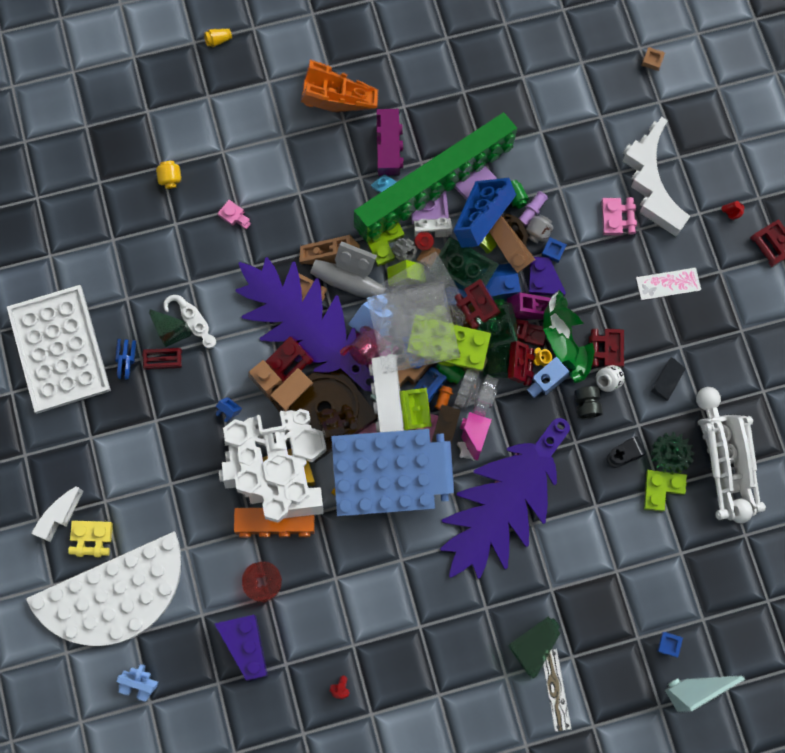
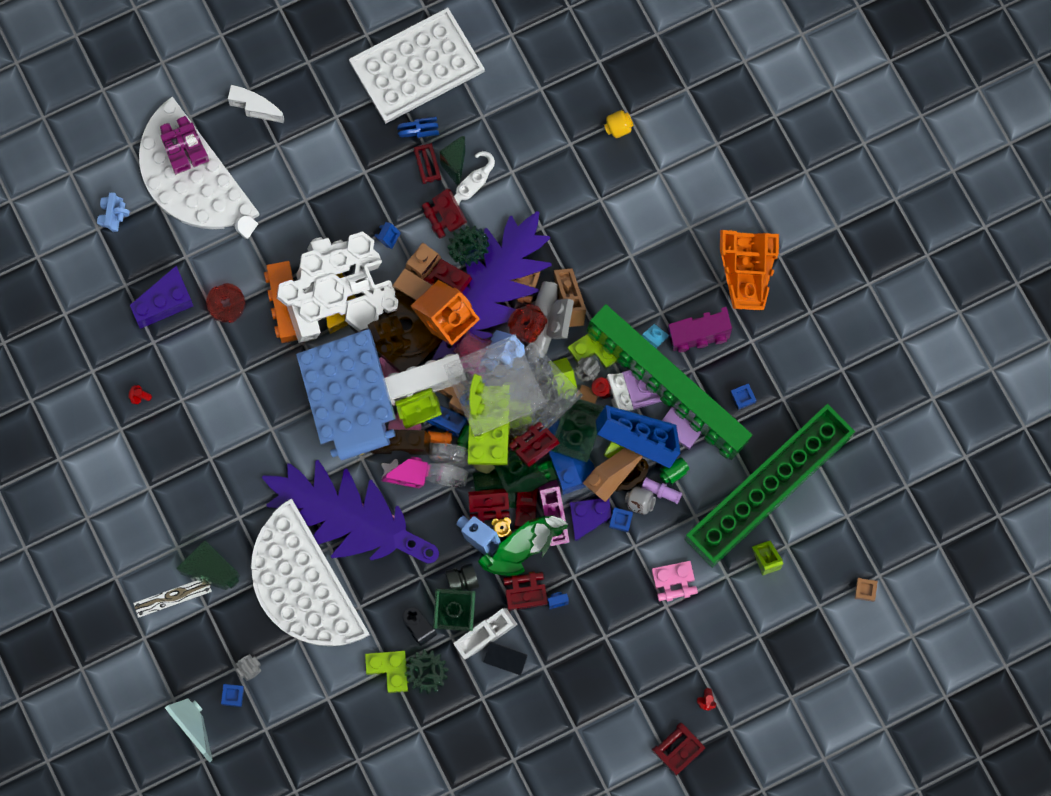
camera: 80 degrees right, 0 degrees up
light yellow plate [68,521,113,557] -> none
yellow cone [204,28,232,47] -> none
bright pink plate [218,200,251,229] -> none
white head [596,365,625,392] -> none
white arch [623,117,690,237] -> none
white sticker [636,268,701,300] -> none
white piece [696,387,766,523] -> none
none -> magenta hips [160,116,209,175]
none -> white tile [235,216,258,239]
none -> light grey gear [235,654,261,681]
none -> white plate [251,498,370,646]
none -> orange brick [411,280,480,345]
none -> dark red plate [422,189,467,239]
none -> clear green slope [433,589,476,631]
none -> clear green gear [447,225,490,266]
none -> white slope [453,608,518,660]
none -> lime slope [470,374,485,420]
none -> clear red plate [508,304,547,343]
none -> blue plate [548,592,569,610]
none -> green brick [685,404,855,568]
none -> blue plate [730,383,756,410]
none -> lime slope [752,541,784,576]

